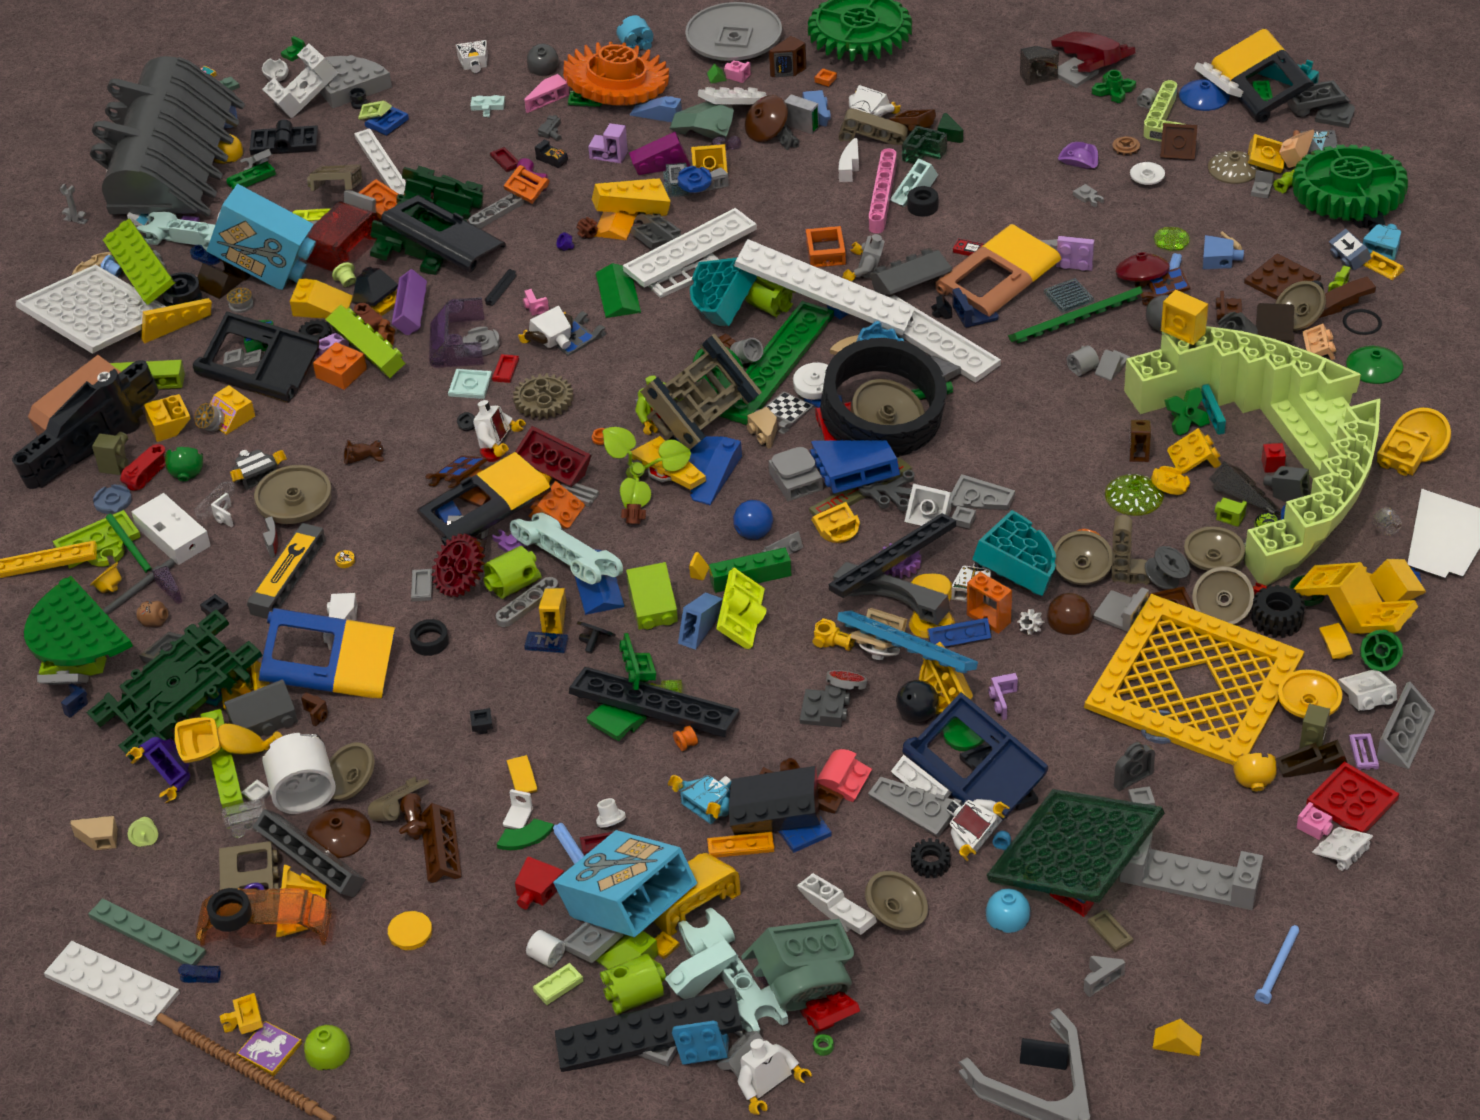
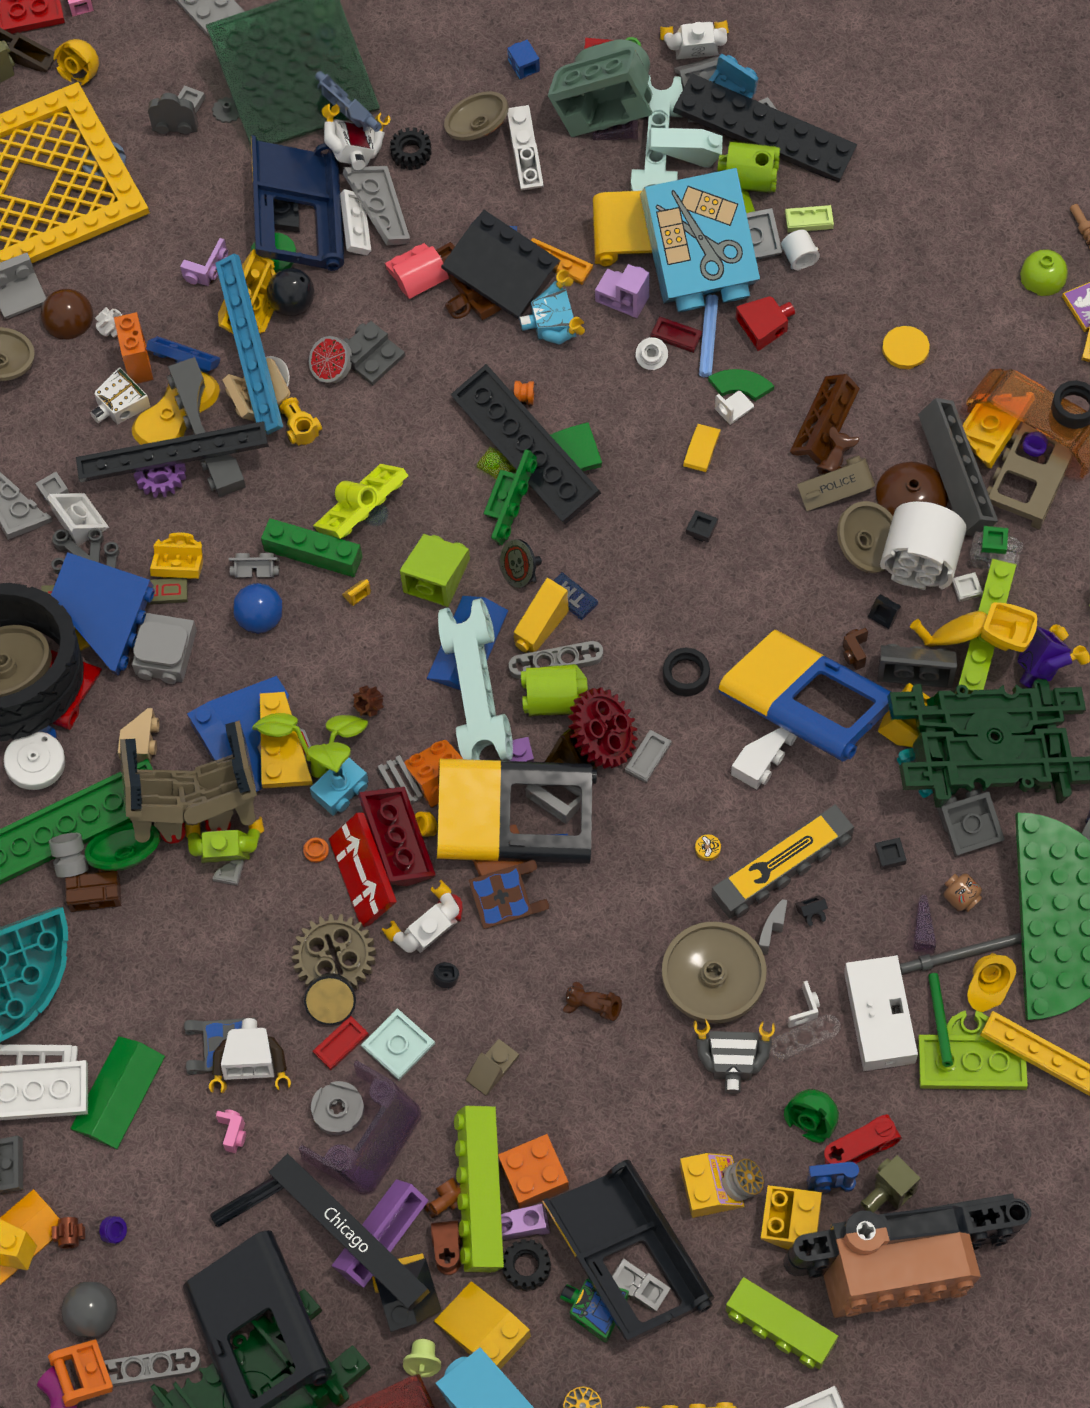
camera: 145 degrees left, 20 degrees up
sand blue tile [93,484,132,514] -> none
medium blue slope [678,593,723,650] -> none
flag [755,391,814,434] -> none
teal brick [972,510,1056,596] -> none
medium azure cylinder [986,888,1031,933] -> none
none -> dark grey piece [61,1282,118,1338]
none -> black tile [269,1153,430,1312]
none -> pearl gold tile [304,973,356,1025]
none -> medium azure brick [310,758,369,816]
none -> sand blue plate [315,71,382,132]
none -> red tile [328,813,397,927]
none -> dark tan slope [466,1039,519,1096]
none -> blue brick [507,39,540,79]
none -> lavender brick [595,264,649,318]
none -> black tile [795,895,828,926]
none -> blue plate [807,1162,859,1194]
none -> green plate [981,526,1009,554]

